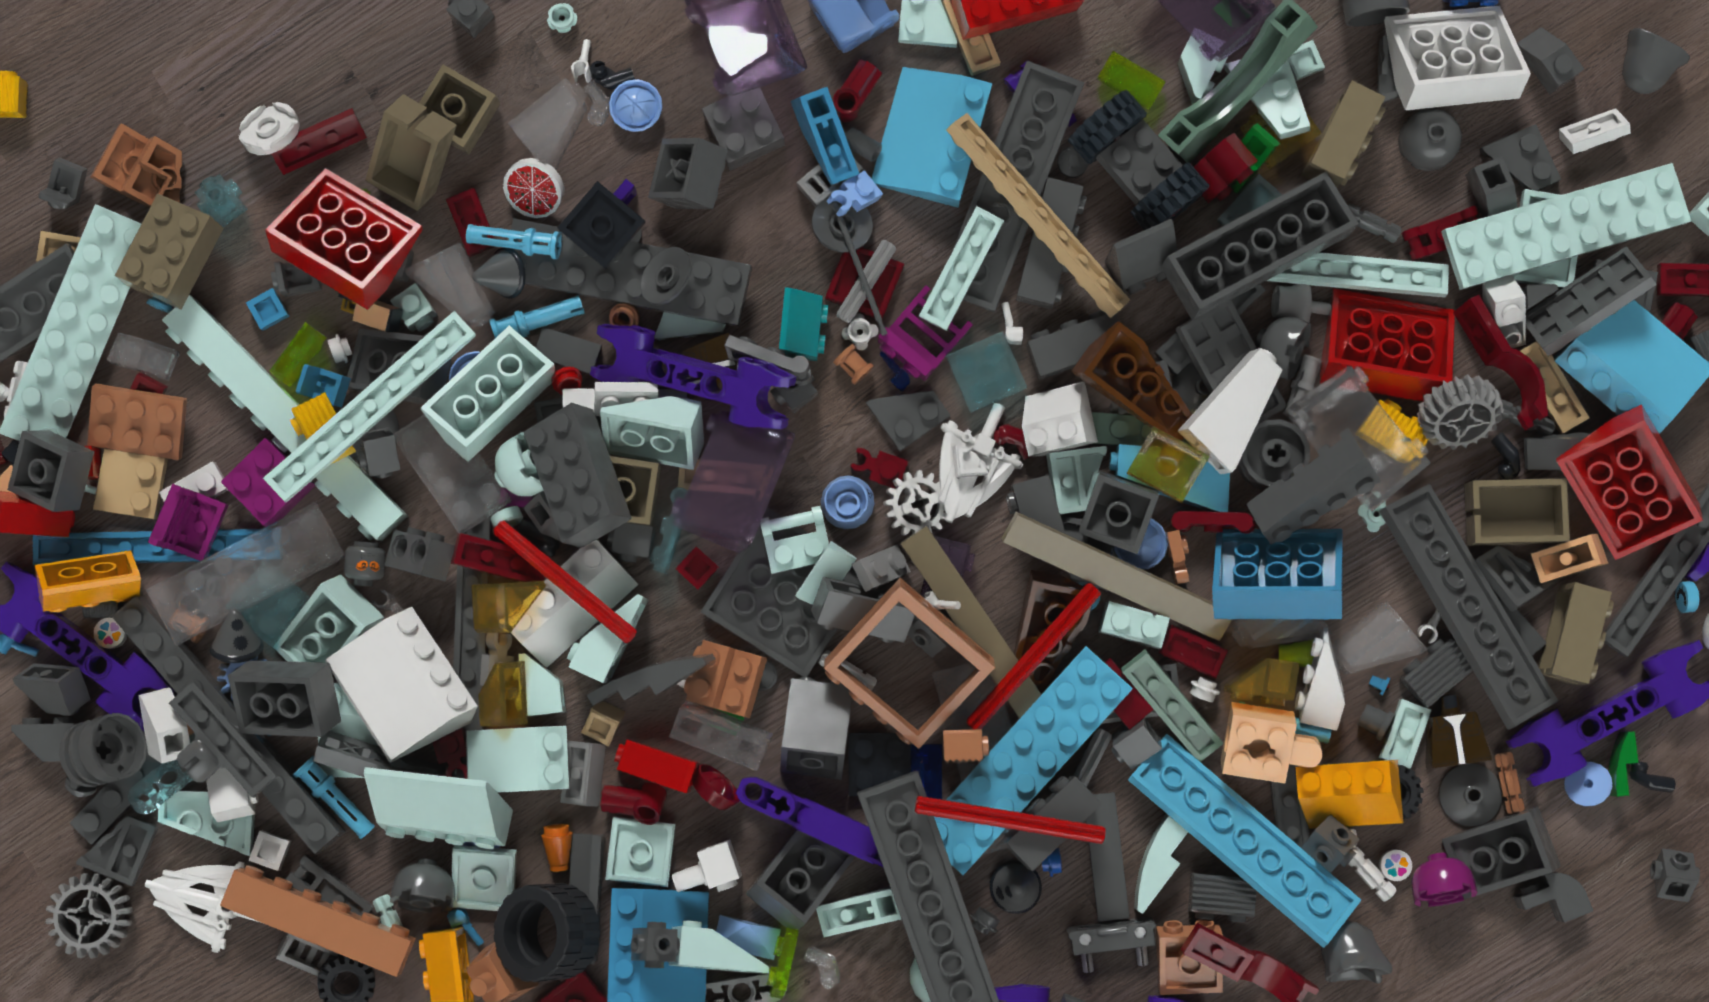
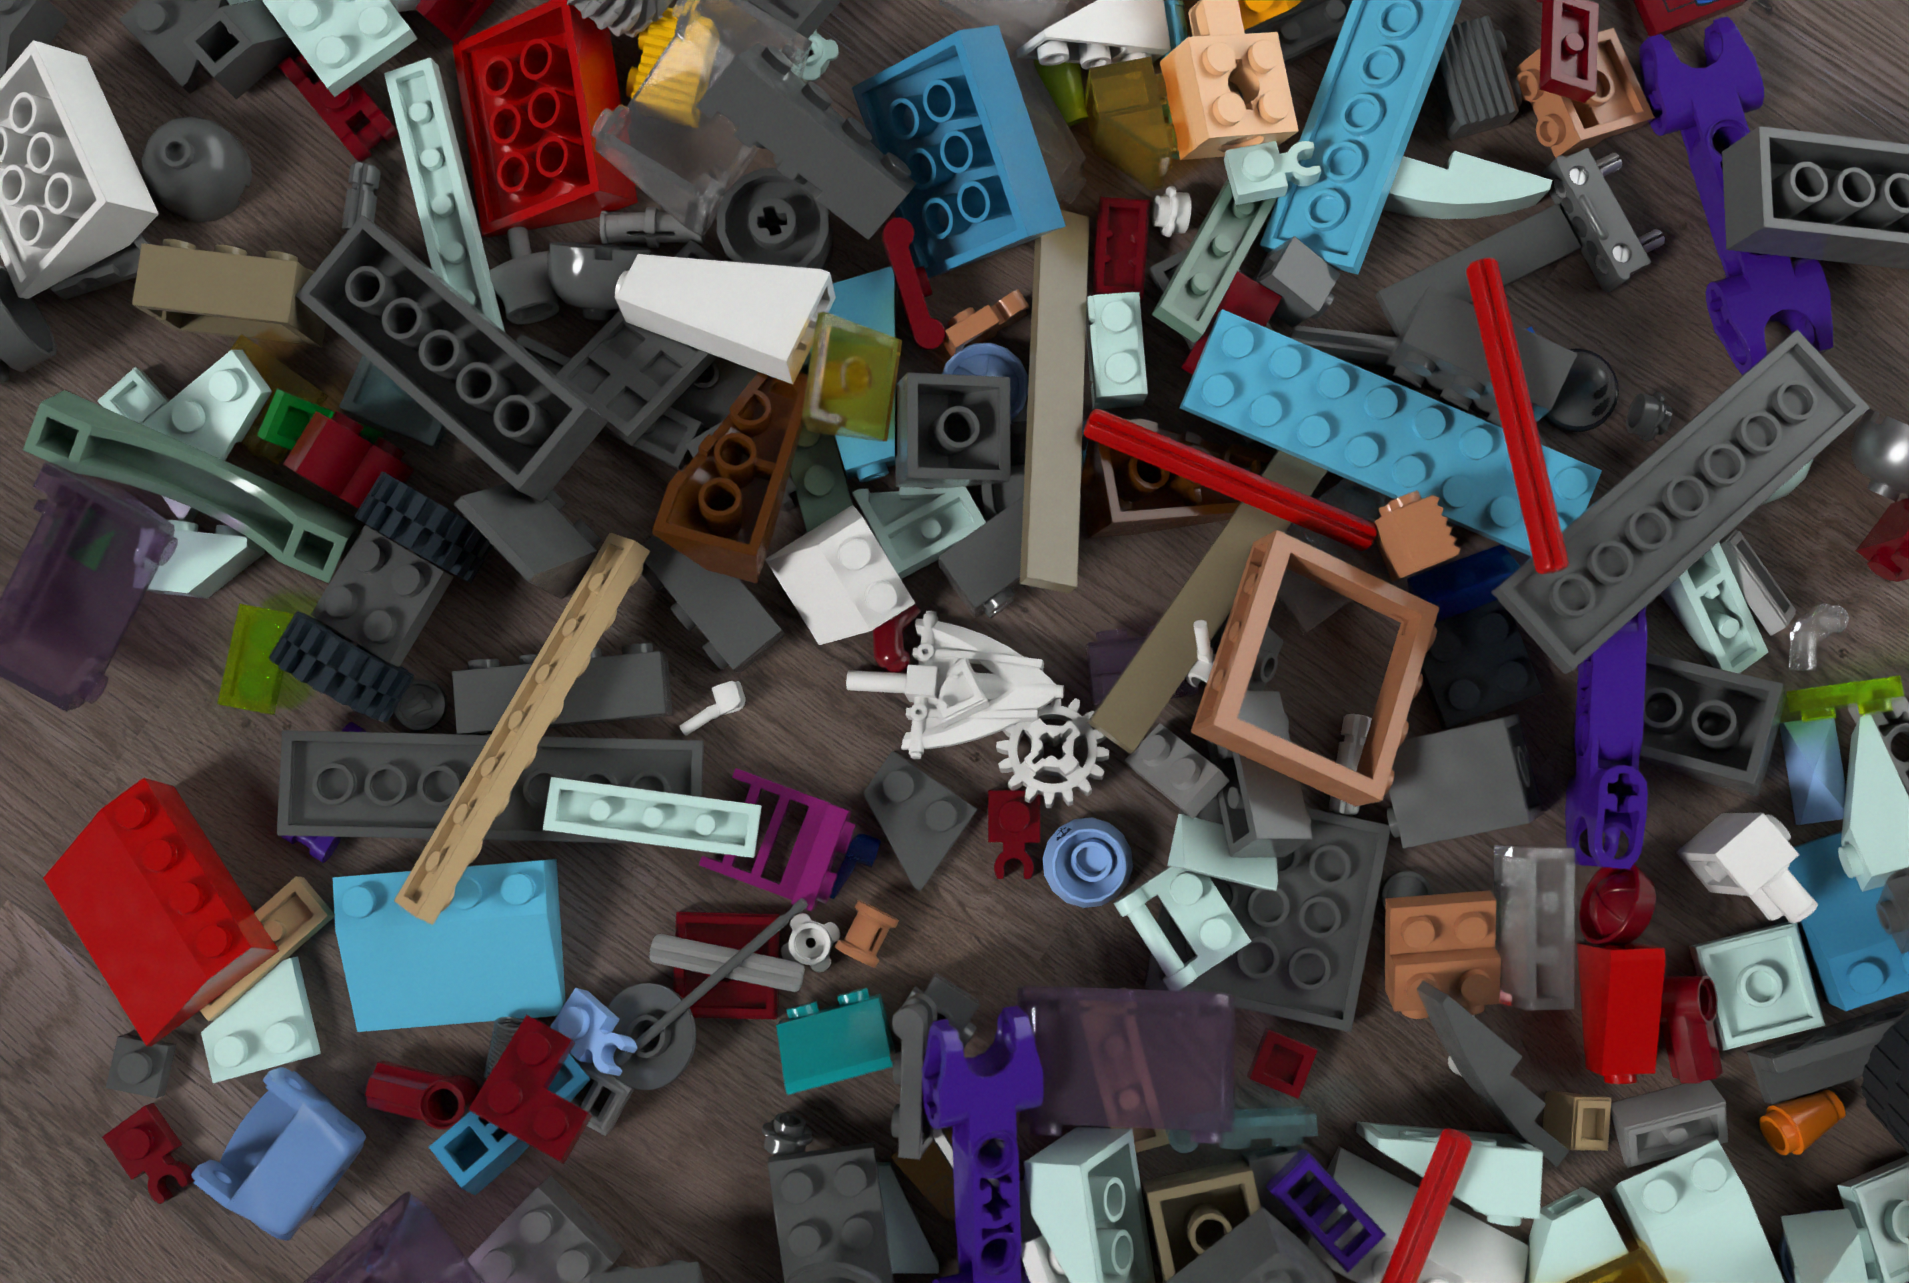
camera: 110 degrees left, 0 degrees up
clear light blue plate [946,331,1028,413] -> none
none -> dark red plate [468,1015,592,1164]
none -> dark grey plate [761,1113,813,1156]
none -> light aqua plate [1224,141,1321,205]
none -> dark purple slope [1265,1149,1386,1273]
none -> light grey tile [1719,529,1796,636]

